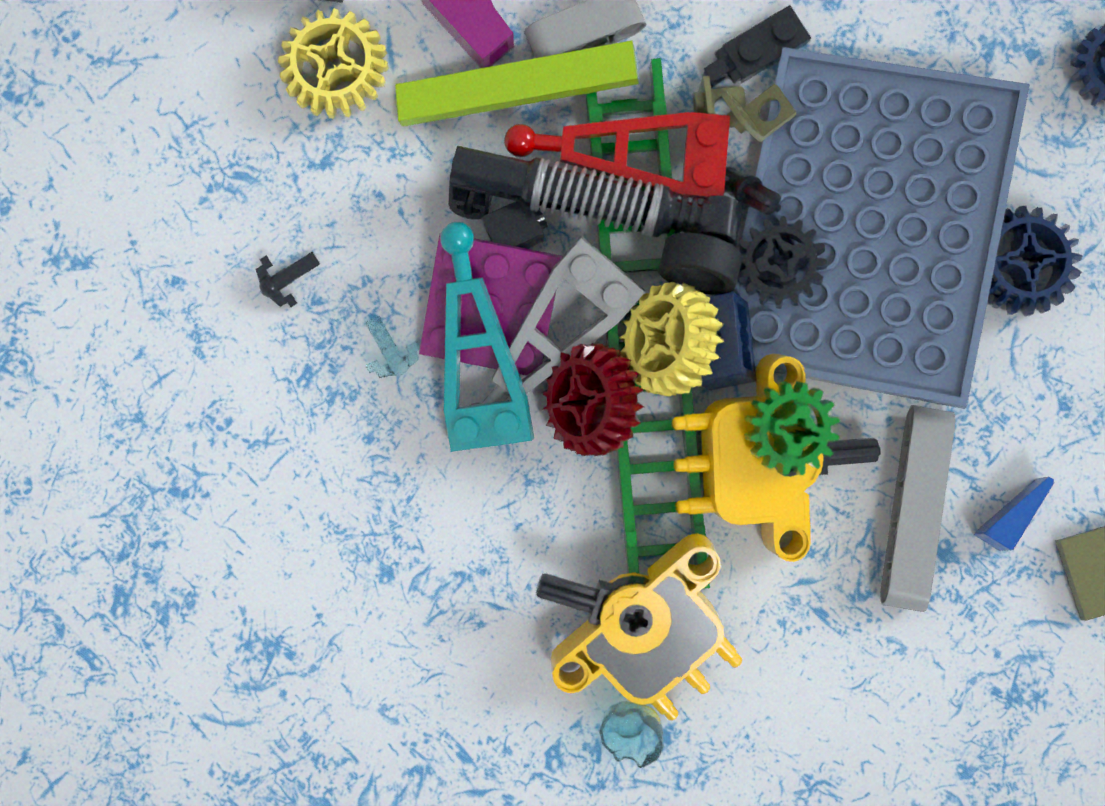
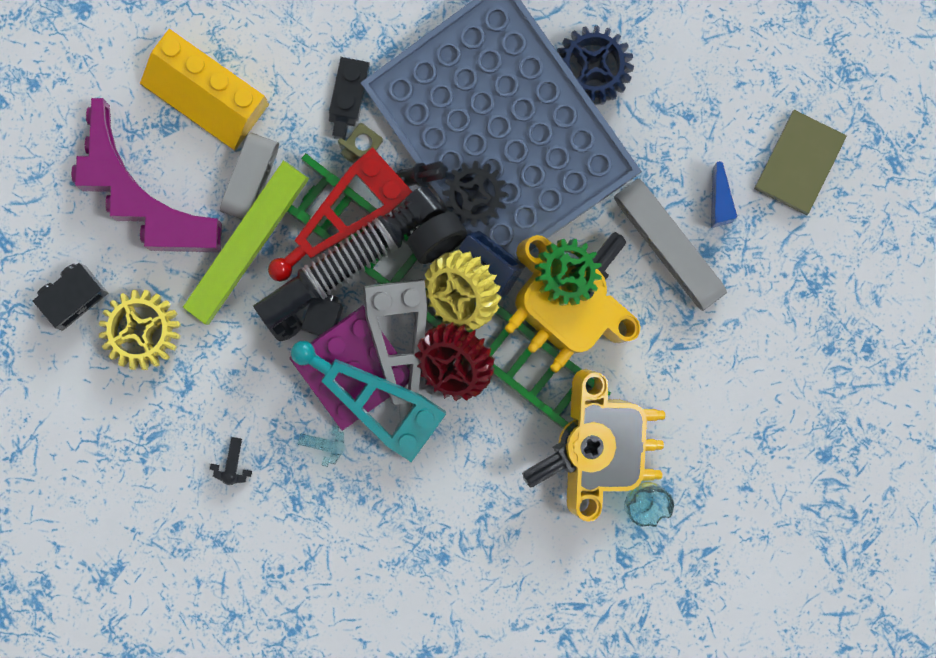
camera: 45 degrees left, 0 degrees up
olive bracket [721,84,796,143] -> none

